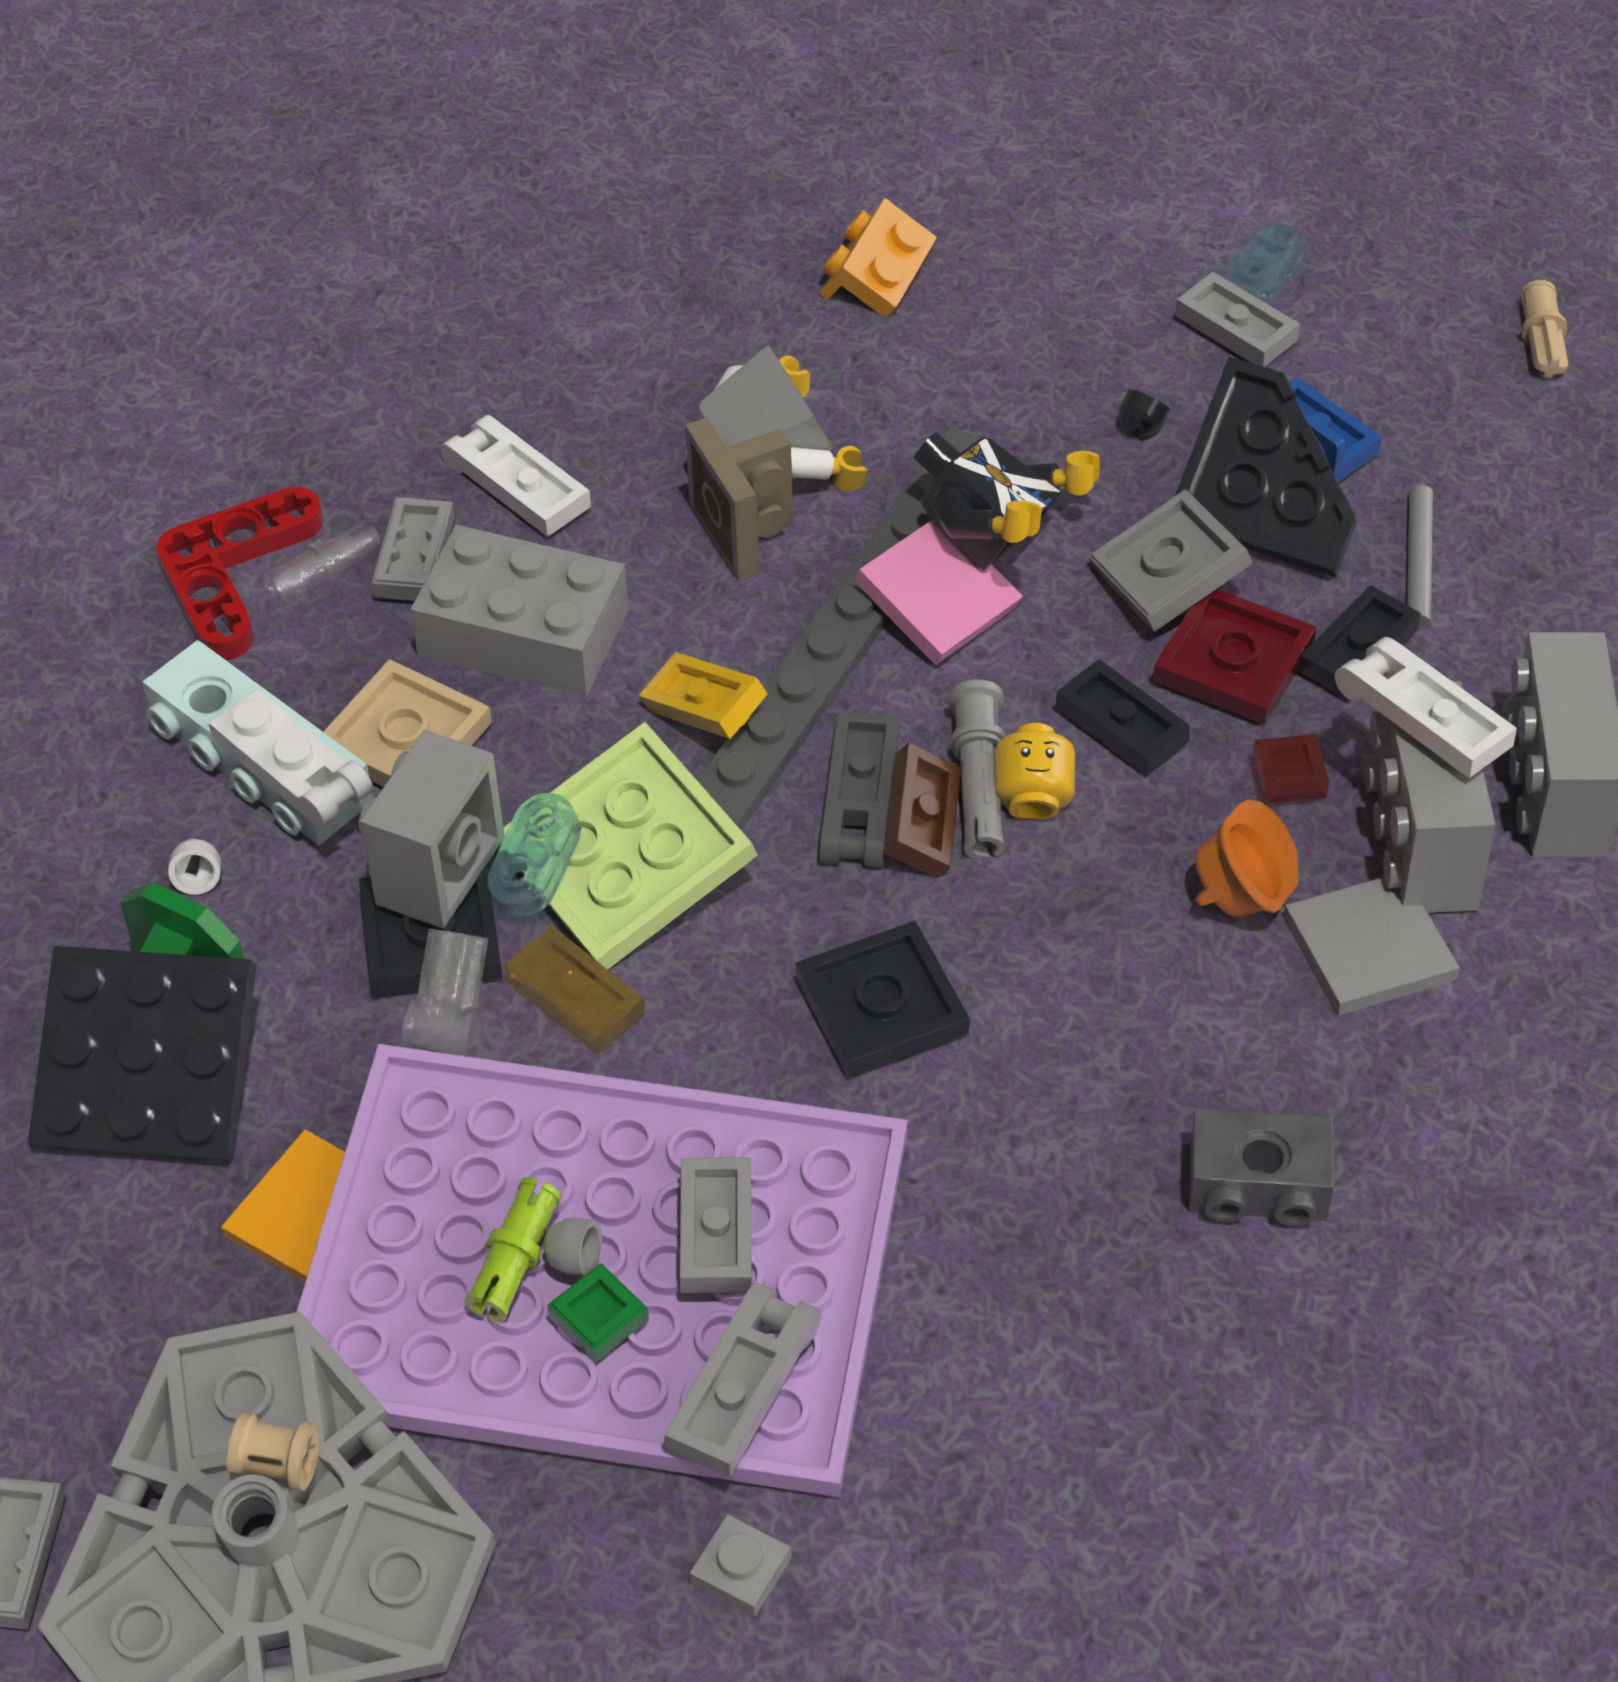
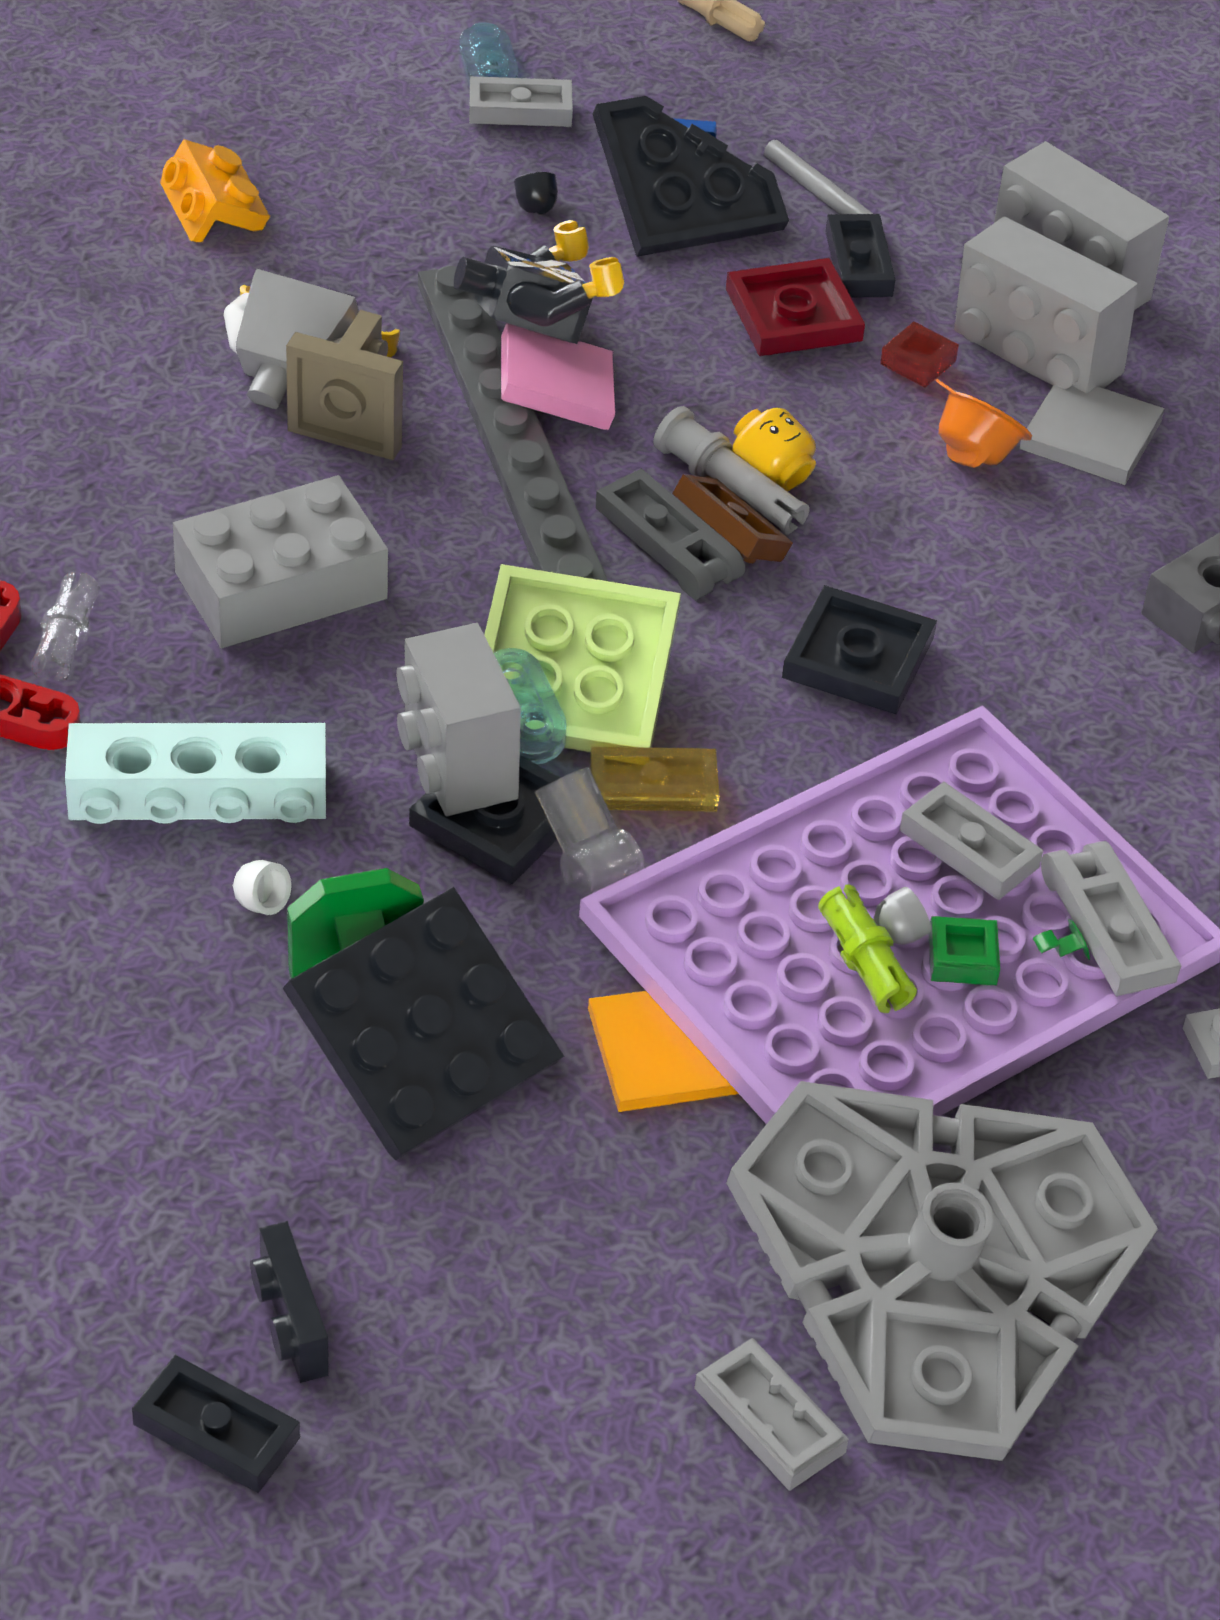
camera: 50 degrees left, 5 degrees down
white plate [209,689,373,828] -> none
tan bush [226,1412,319,1491] -> none
tan plate [323,659,492,787] -> none
light grey plate [371,497,455,601] -> none
white plate [440,415,591,537] -> none
yellow plate [638,652,768,739] -> none
black plate [1056,659,1190,775] -> none
light grey tile [1088,489,1253,632] -> none
white plate [1335,637,1517,778] -> none
none -> green piece [1033,919,1090,960]

